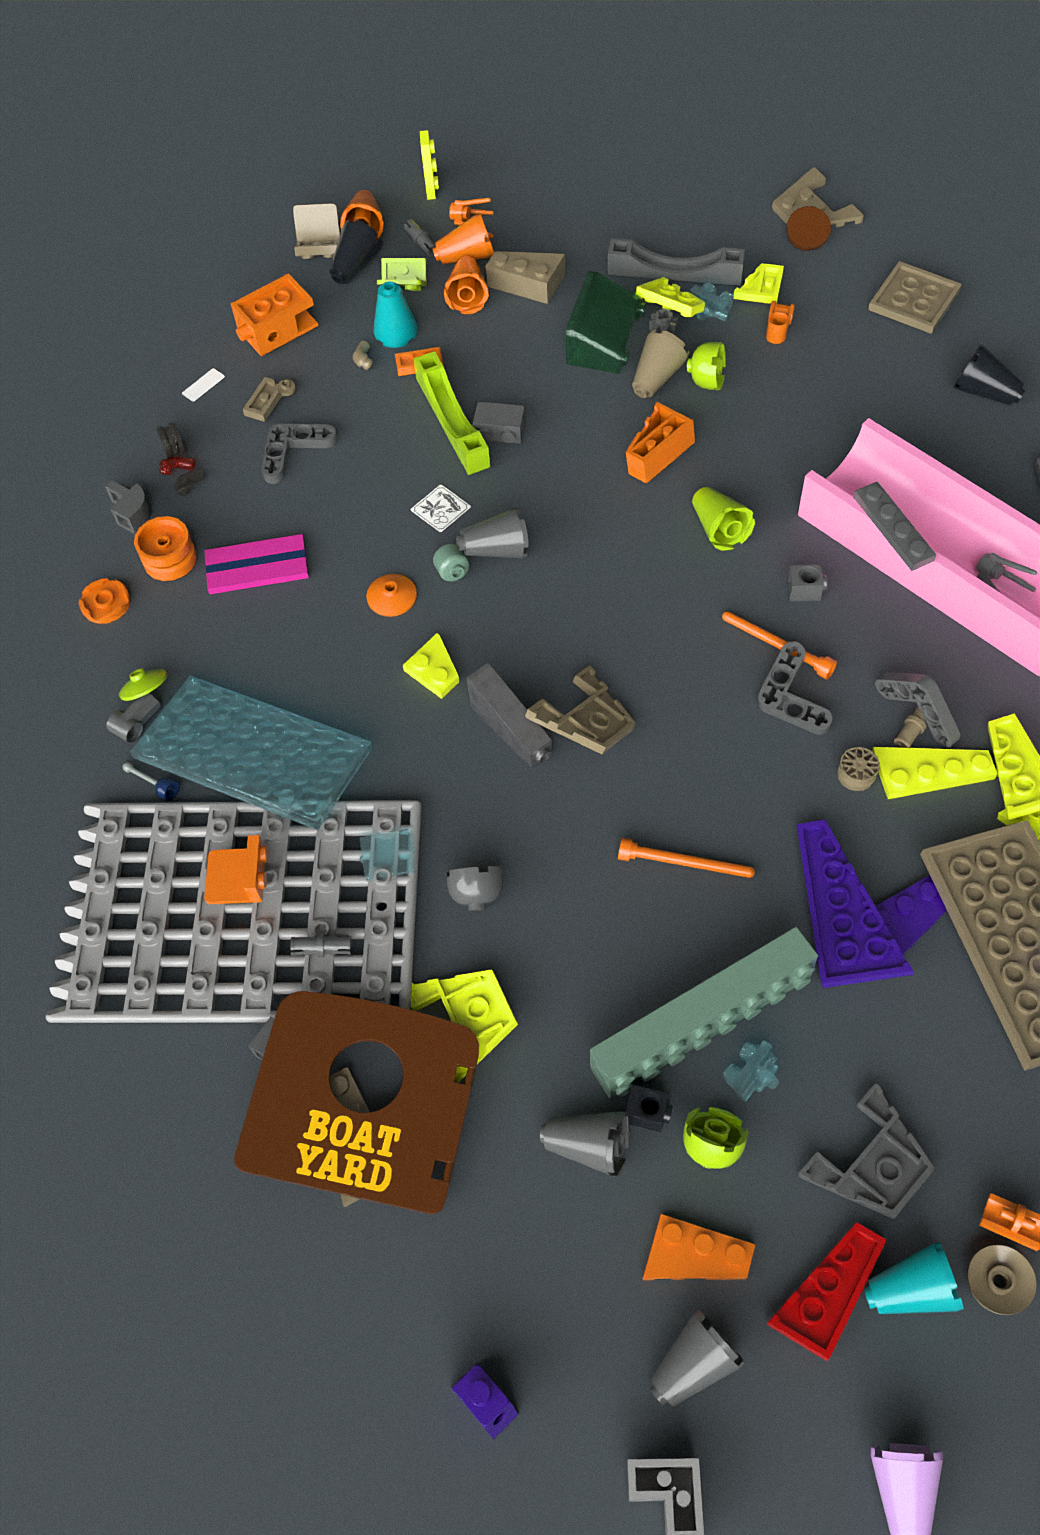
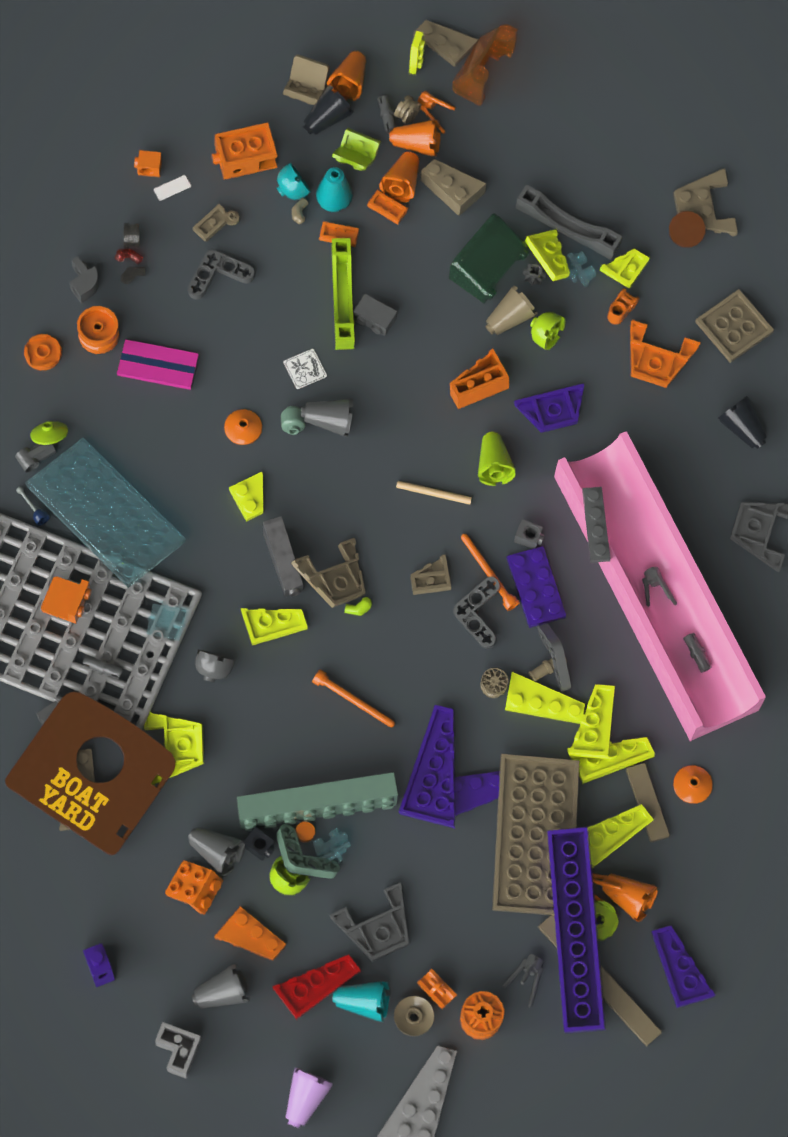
camera: 10 degrees right, 10 degrees up
none -> orange brick [134,150,162,177]
none -> orange bracket [165,861,224,915]
none -> neon yellow wing [241,608,308,646]
none -> sand green beam [276,824,340,879]
none -> teal cylinder [277,163,311,200]
none -> orange tile [295,822,315,842]
none -> lime arm [344,597,372,616]
none -> orange plate [367,190,408,225]
none -> dark tan wheel [394,95,421,124]
none -> tan bar [396,481,472,505]
none -> dark tan wing [410,555,451,595]
none -> dark tan wing [414,20,478,67]
none -> clear orange windscreen [452,24,518,106]
none -> dark purple plate [506,546,566,628]
none -> dark purple wing [514,384,584,433]
none -> orange wing [630,320,701,388]

